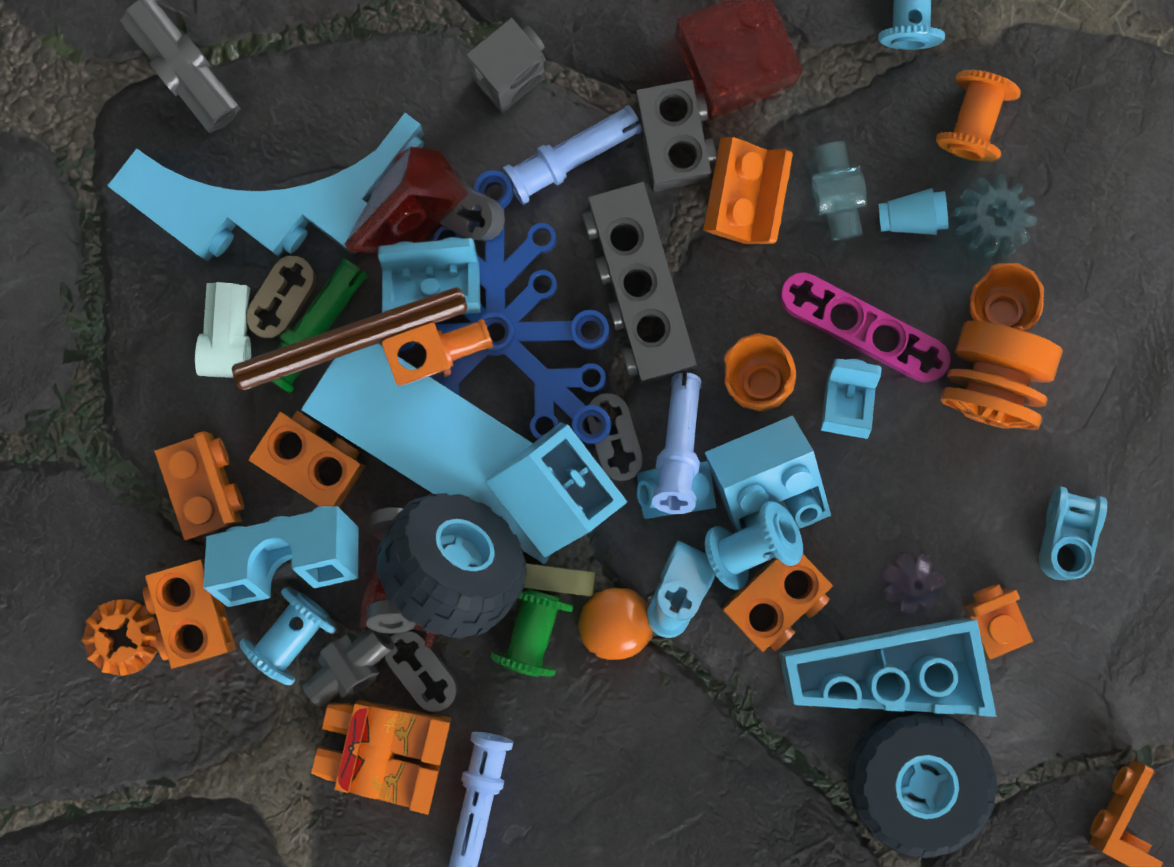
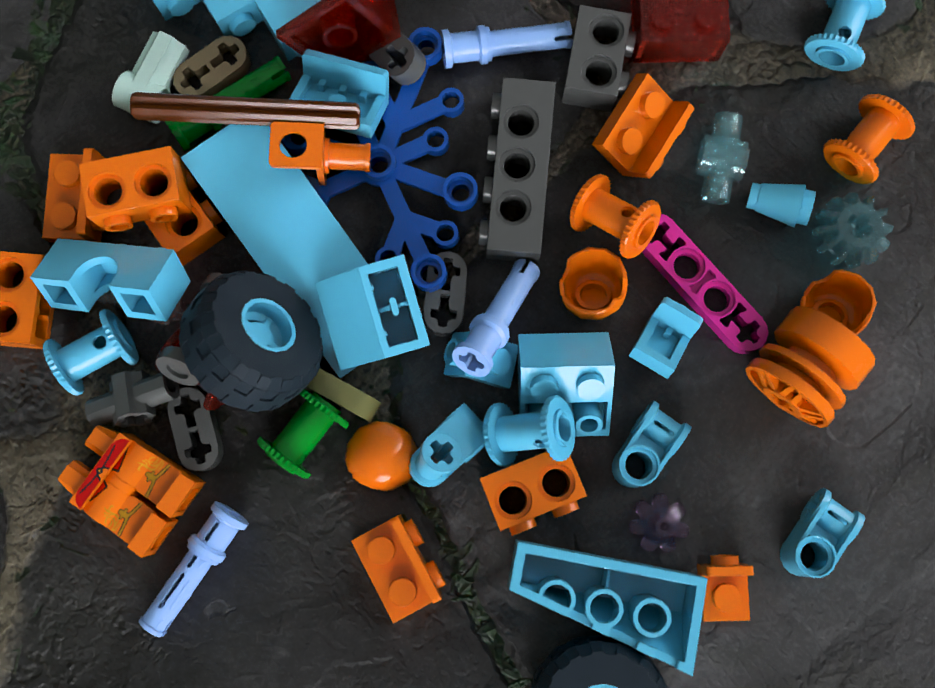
camera: 25 degrees right, 5 degrees down
none -> orange brick [78,146,192,232]
none -> orange bracket [351,514,446,624]
none -> orange hose [570,174,661,259]
none -> medium azure piece [612,400,692,488]

